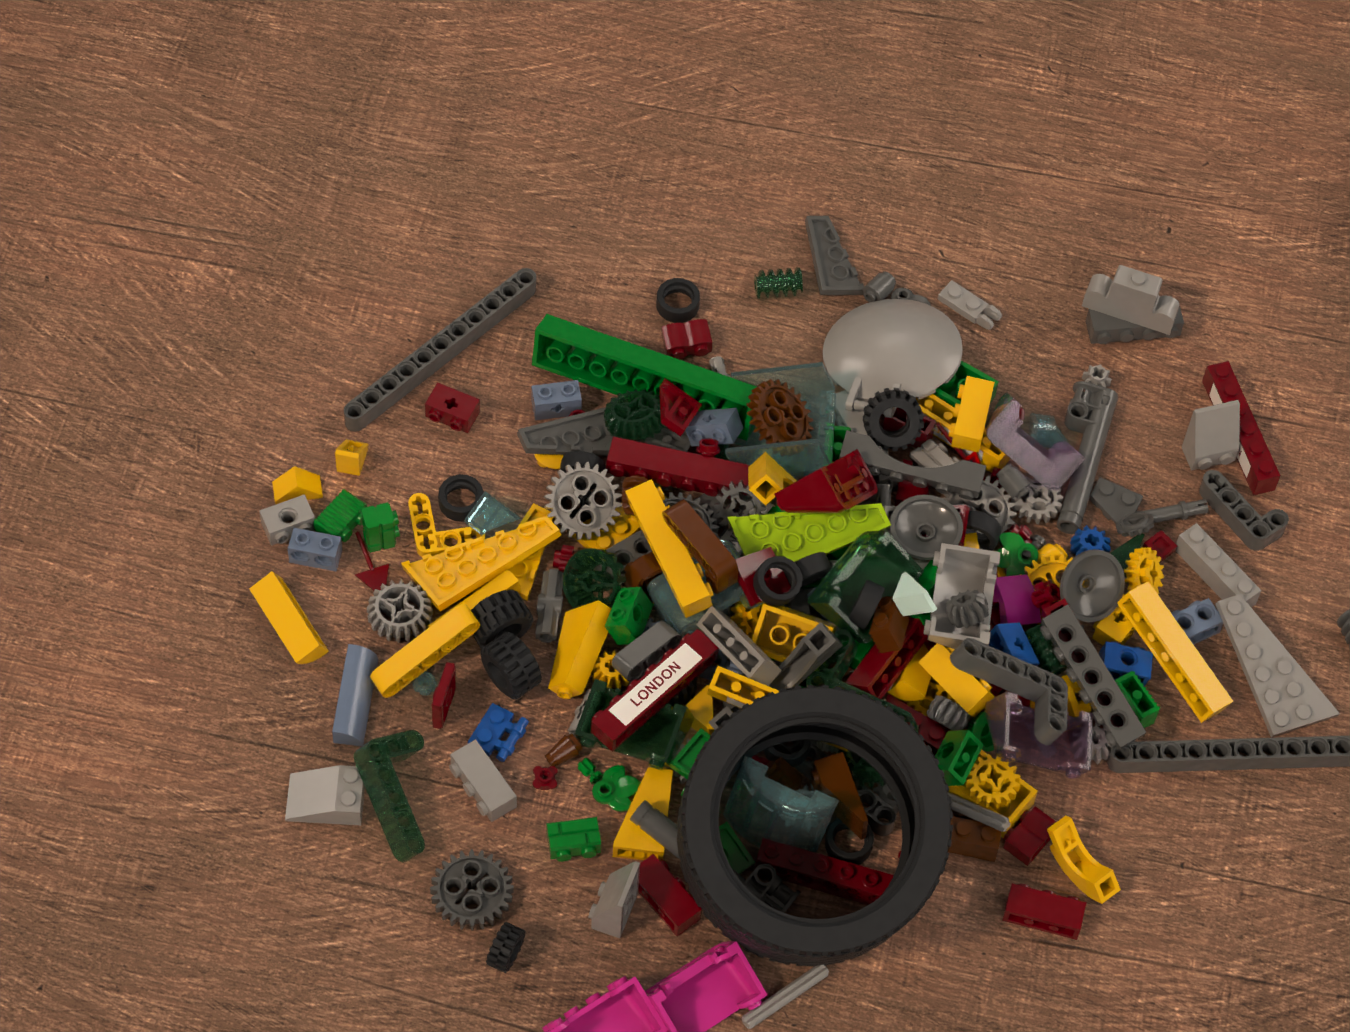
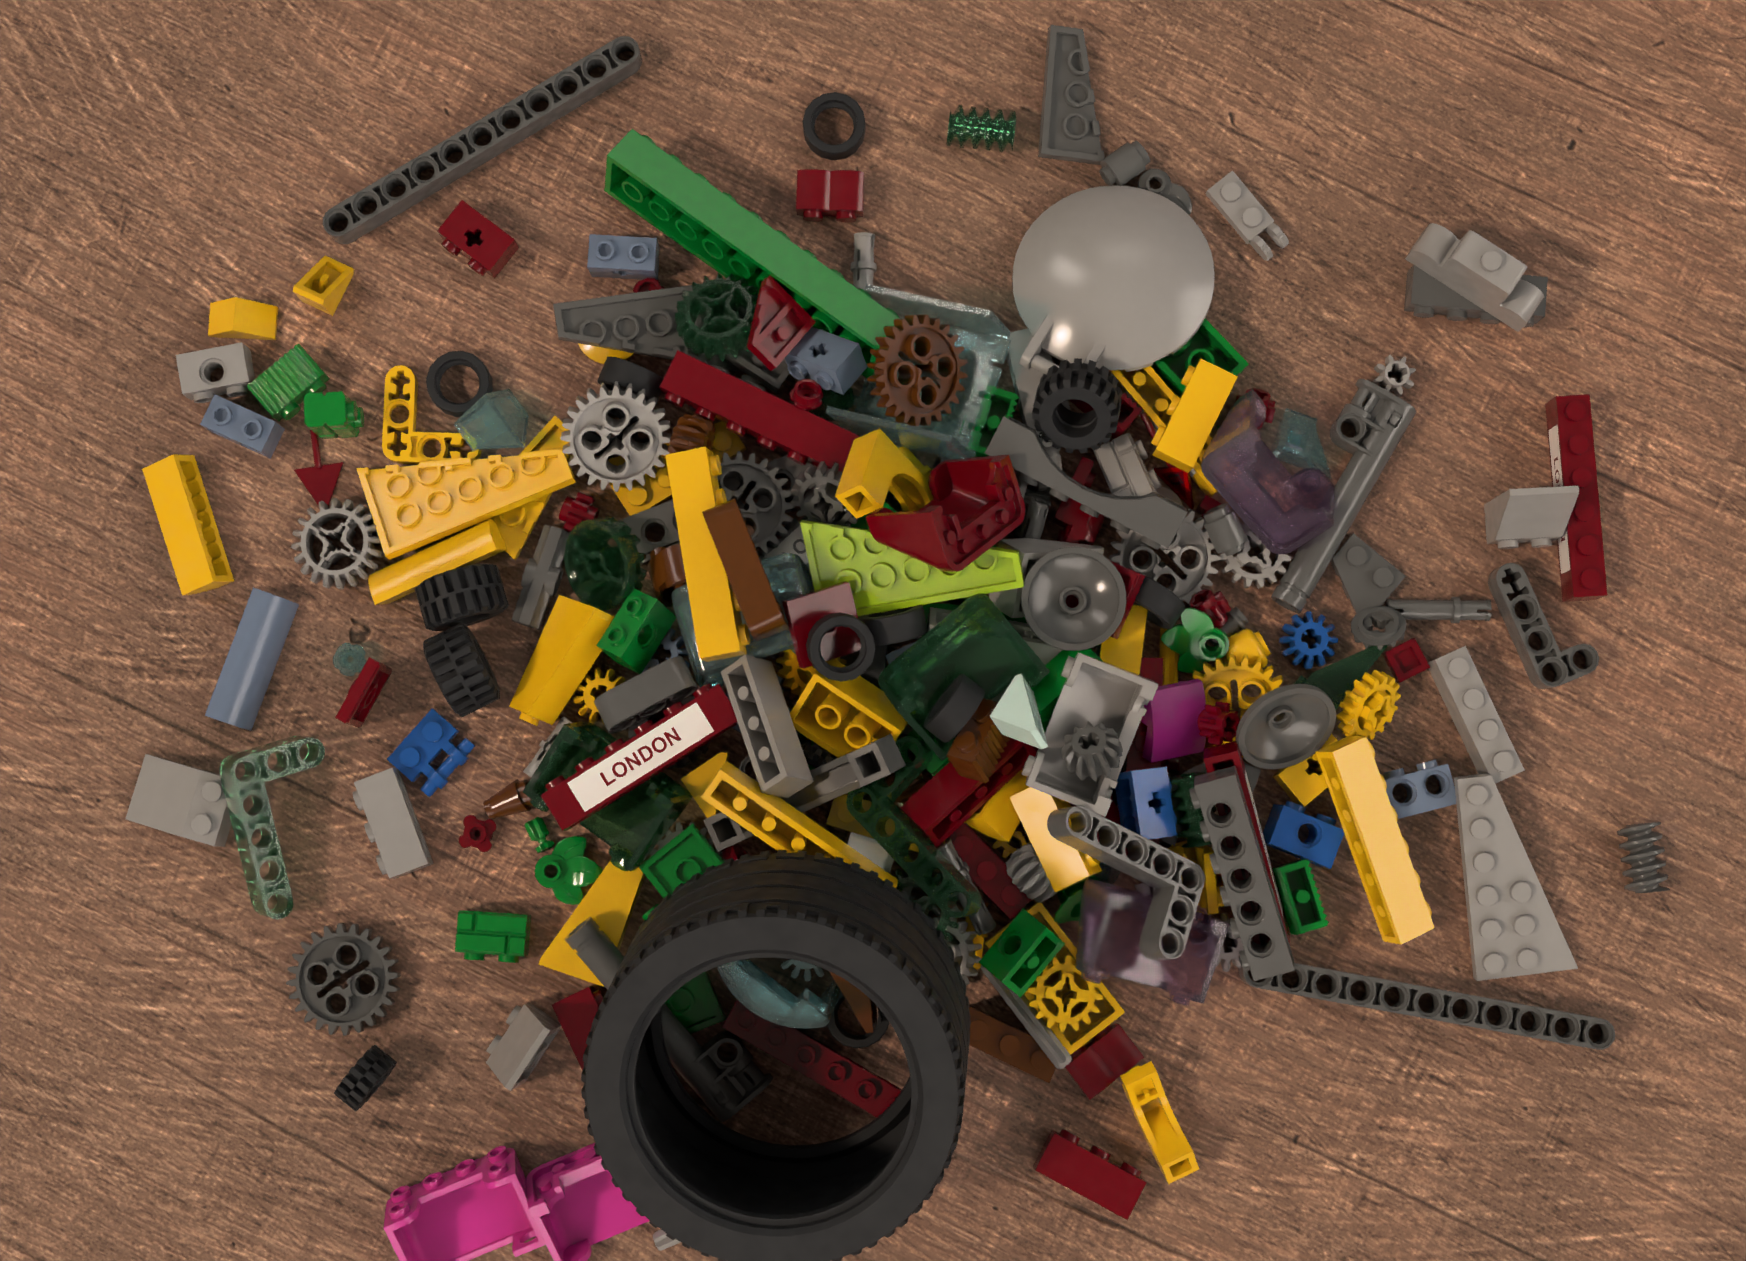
camera: 15 degrees right, 25 degrees up
yellow beam [370,604,480,698] -> none

